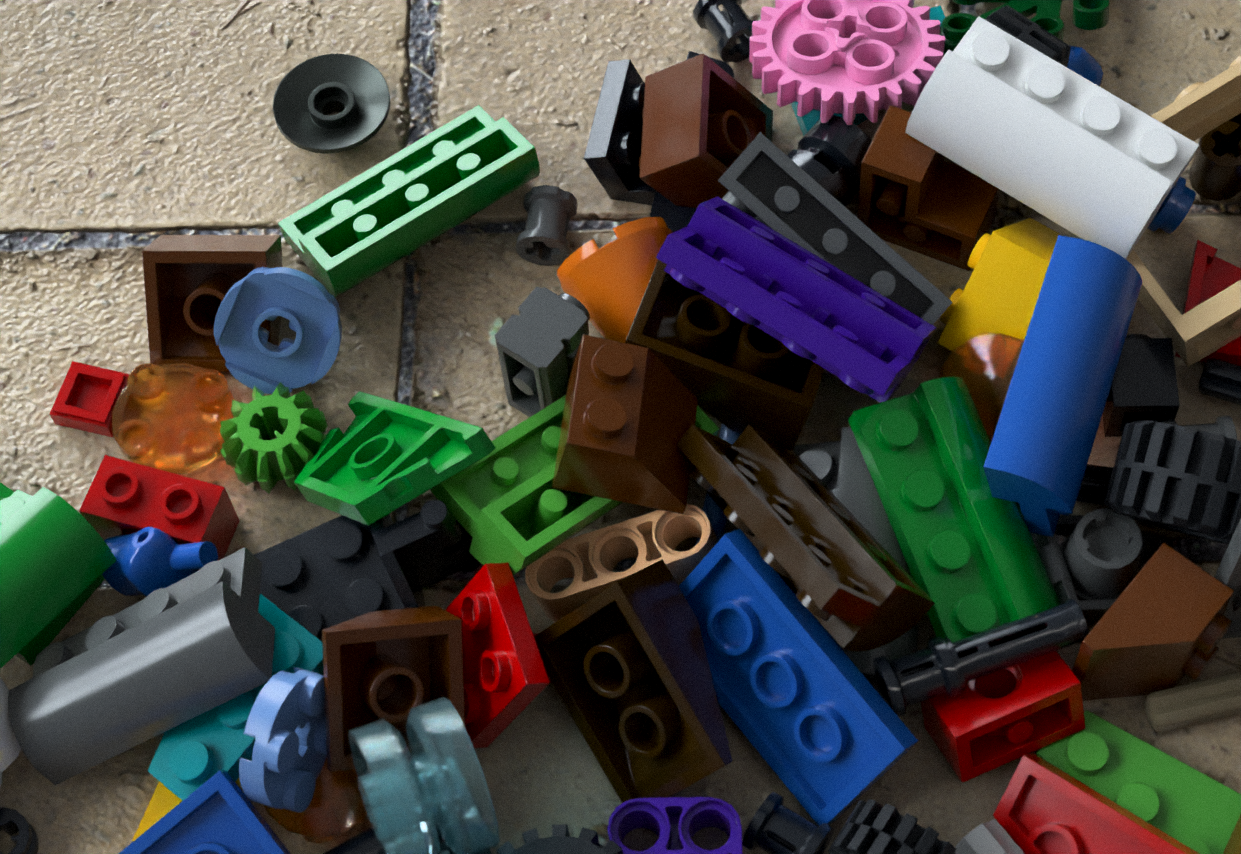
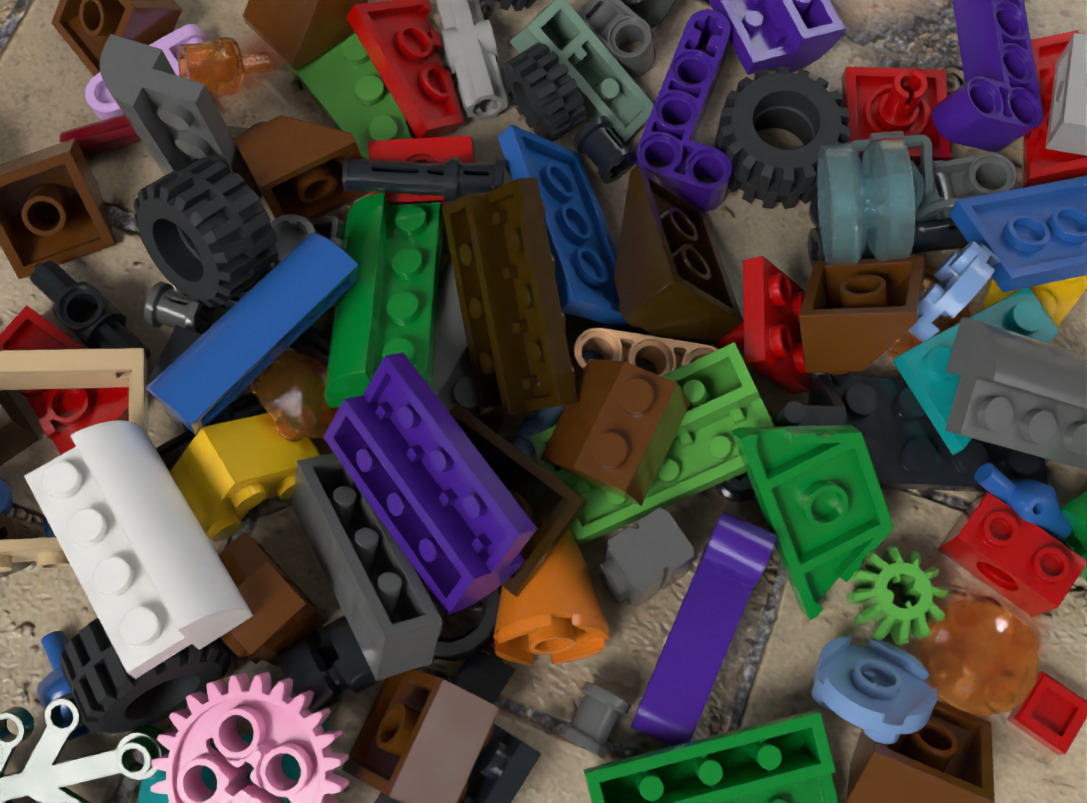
camera: 160 degrees left, 10 degrees up
none -> dark purple beam [630,511,777,746]

